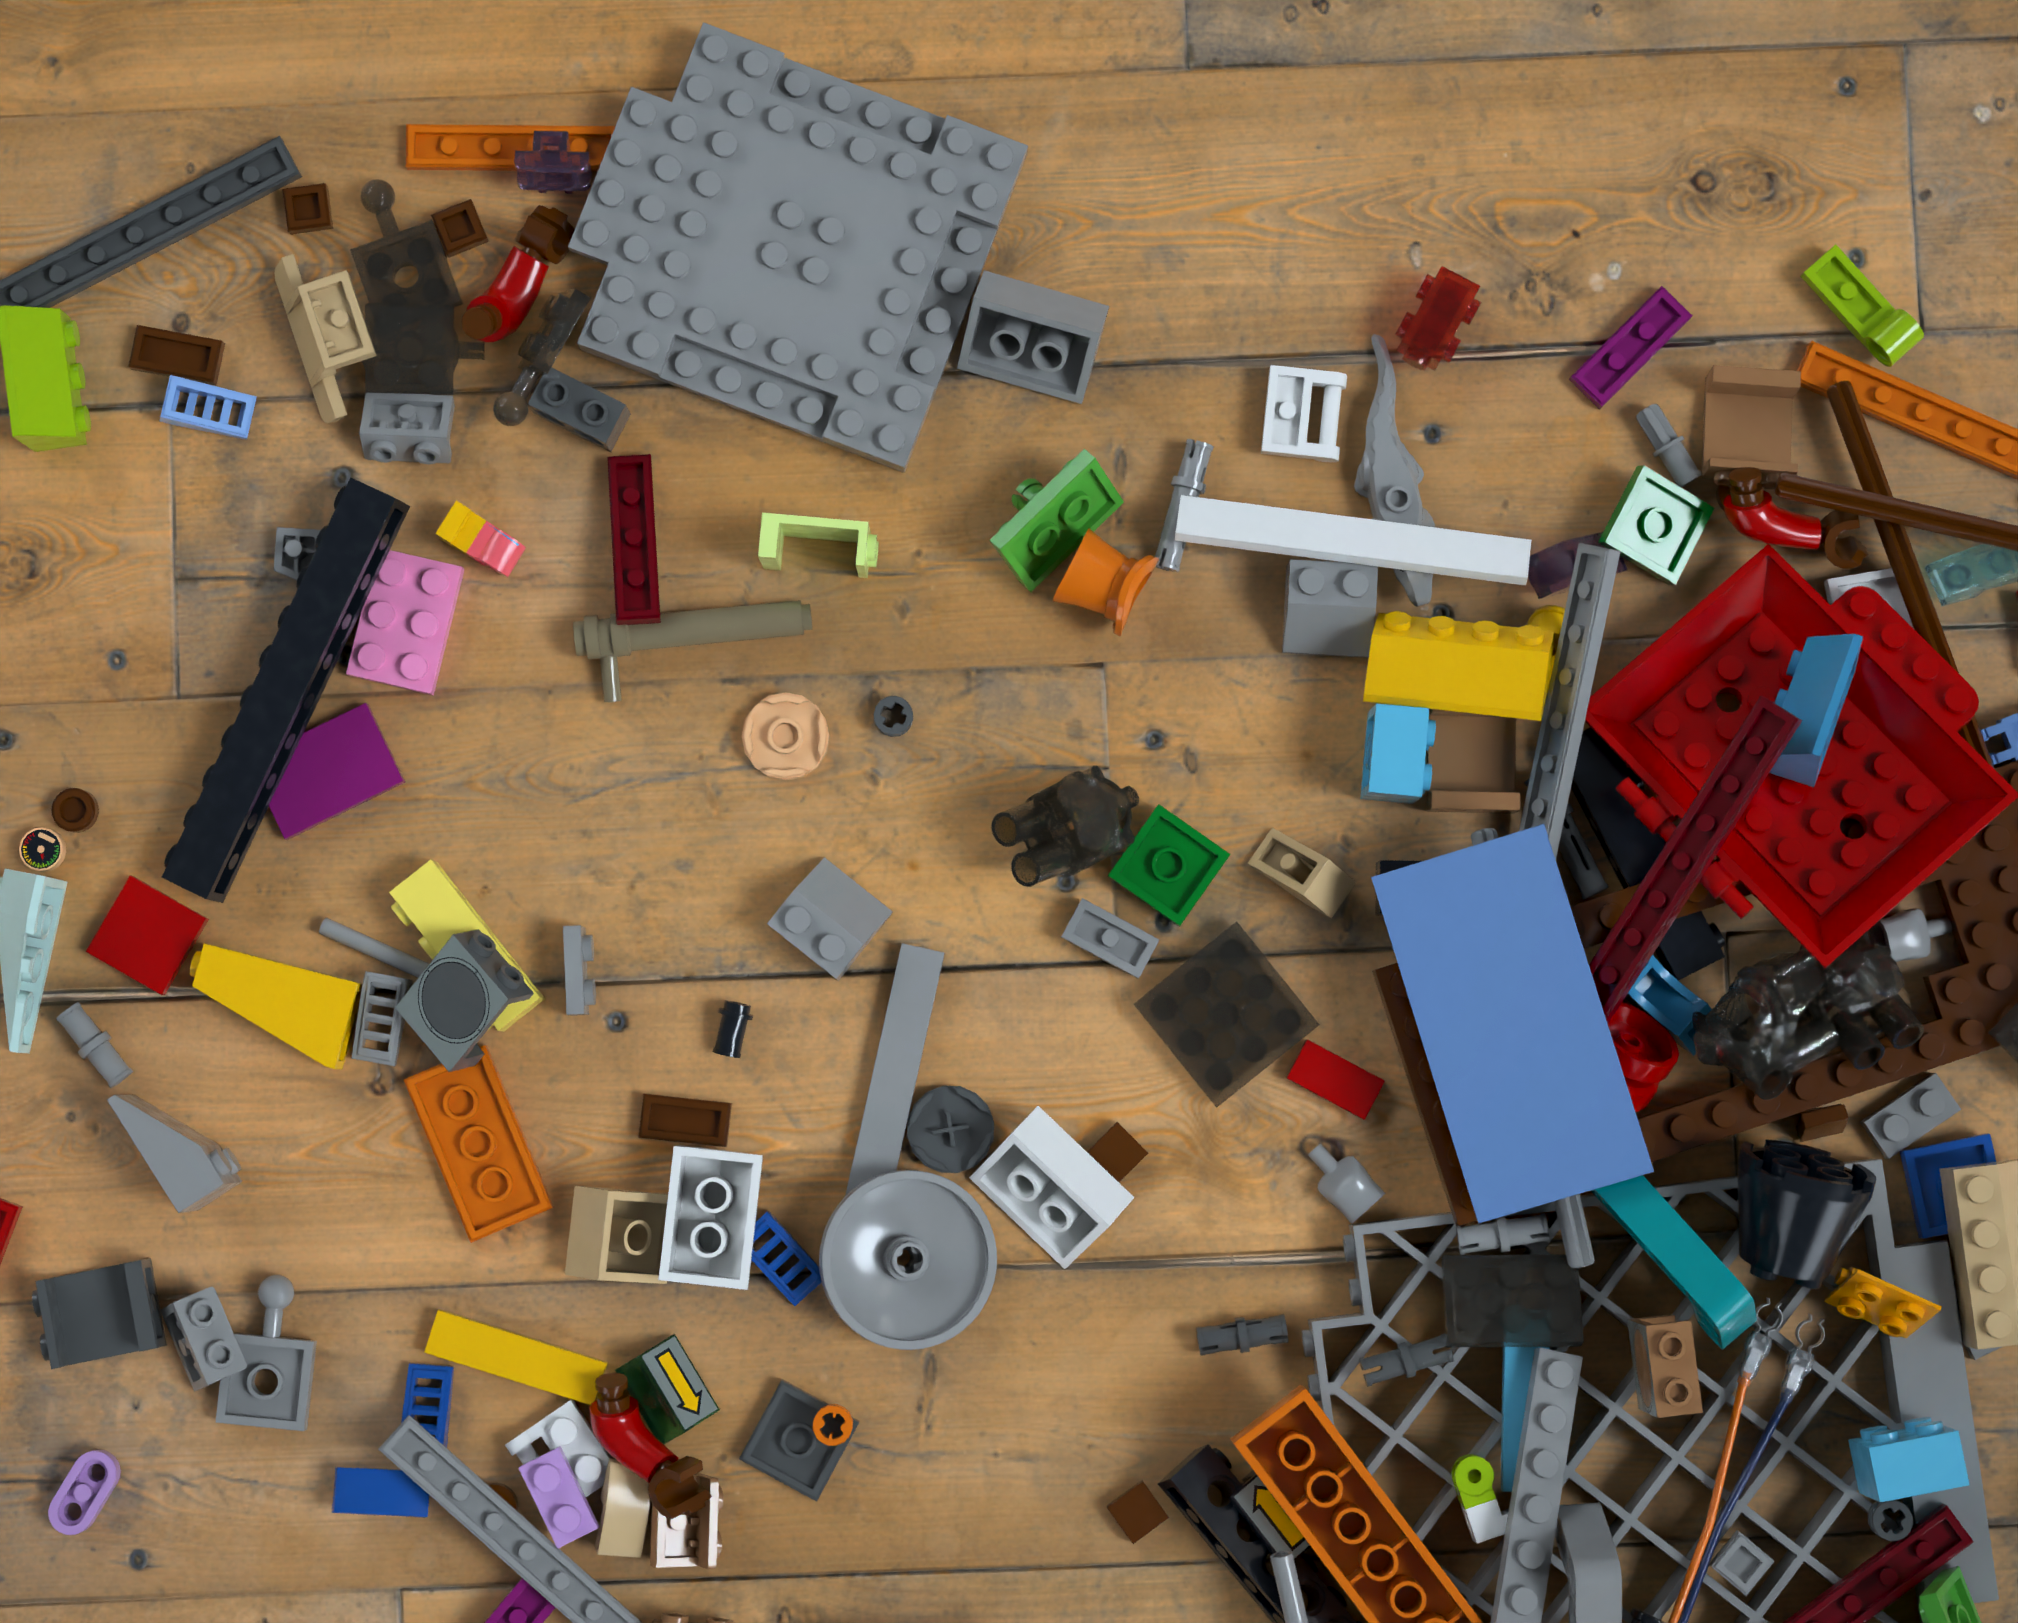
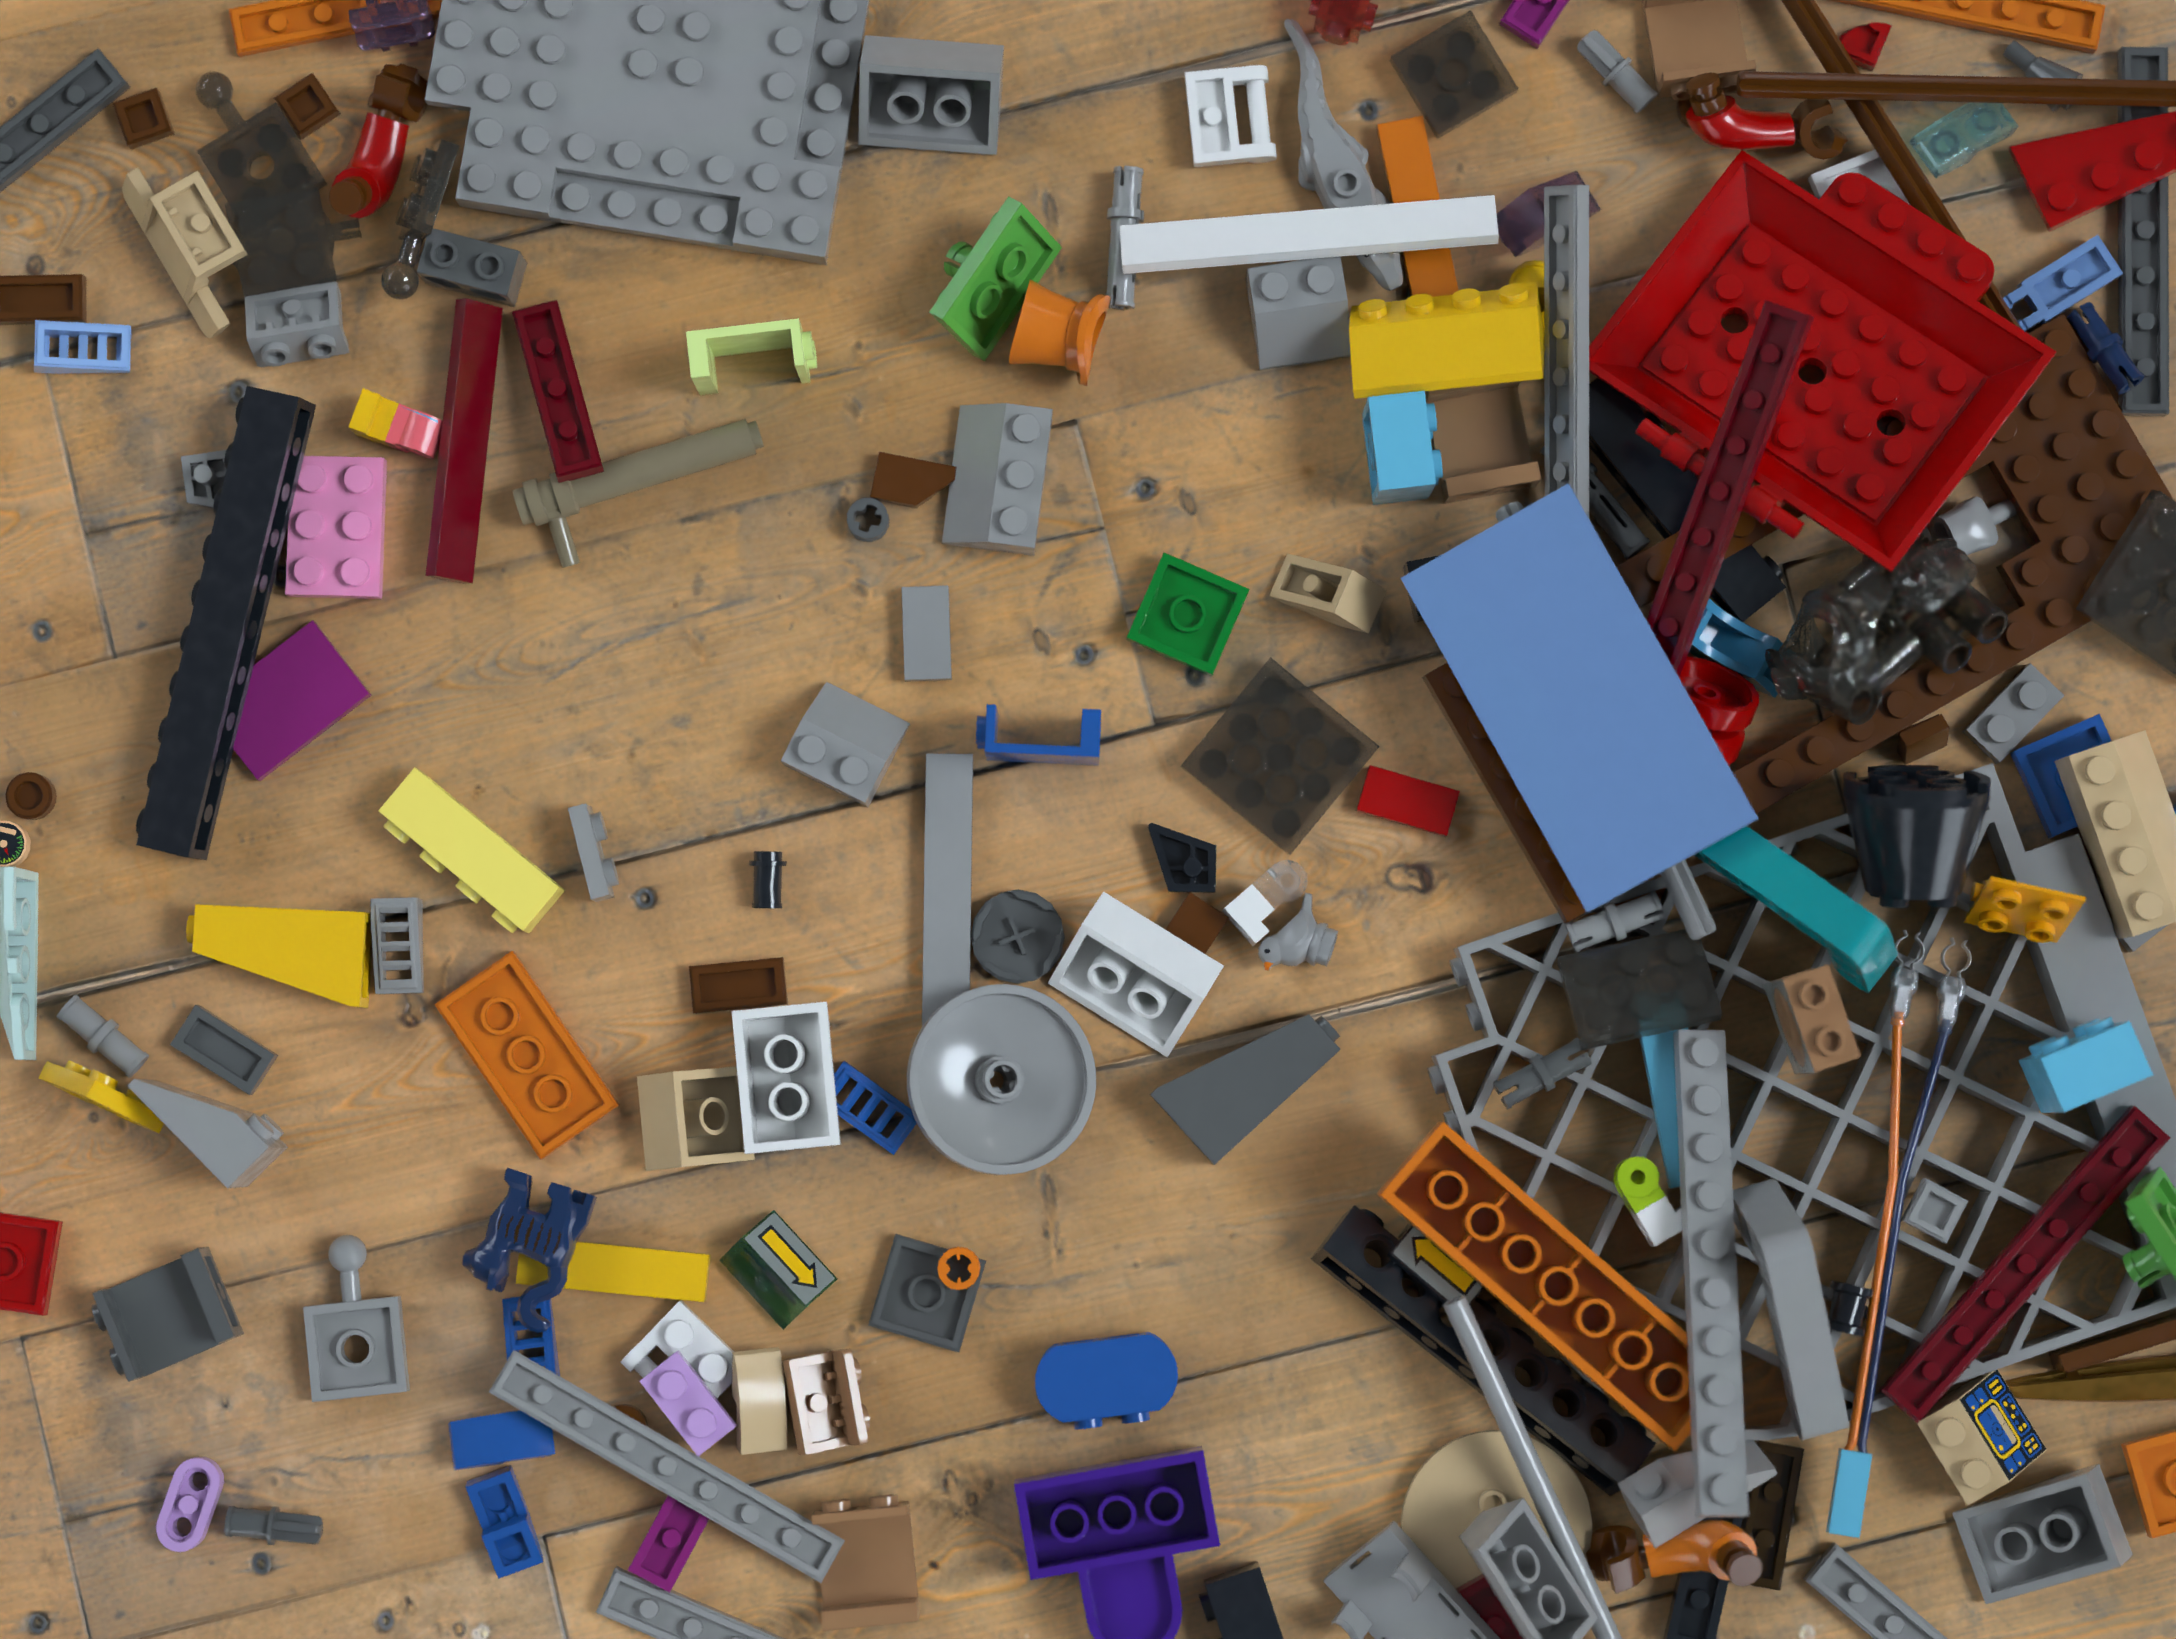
camera: 10 degrees left, 0 degrees up
red tile [86,875,209,995] -> none
light grey bracket [160,1287,247,1392] -> none
light grey bar [319,918,429,978] -> none
dark grey panel [395,929,534,1072] -> none
piece [589,1373,712,1519] -> none
light nougat tile [742,692,830,781] -> none
clear smoke helmet [991,766,1139,887] -> none
light grey plate [1061,898,1159,979] -> none
reddish brown tile [1107,1480,1169,1544] -> none
dark grey pin [1196,1314,1288,1356] -> none
light grey piece [1308,1143,1385,1224] -> none
plate [1598,465,1715,585] -> none
dark azure slope [1769,634,1863,787] -> none
dark grey bush [1868,1500,1913,1541] -> none
none -> yellow plate [38,1060,164,1134]
none -> dark grey tile [170,1005,278,1095]
none -> dark grey axle [224,1506,323,1545]
none -> dark red tile [425,298,503,584]
none -> dark blue animal [462,1168,597,1333]
none -> blue slope [465,1465,544,1579]
none -> reddish brown tile [870,452,956,508]
none -> light grey tile [902,585,952,682]
none -> light grey slope [942,403,1053,556]
none -> blue panel [976,704,1101,766]
none -> blue brick [1035,1332,1178,1430]
none -> black piece [1148,823,1216,893]
none -> dark grey slope [1150,1014,1341,1165]
none -> leg [1222,860,1308,946]
none -> light grey animal [1258,893,1339,971]
none -> orange tile [1376,116,1459,297]
none -> clear smoke plate [1390,10,1518,139]
none -> red tile [1839,22,1892,72]

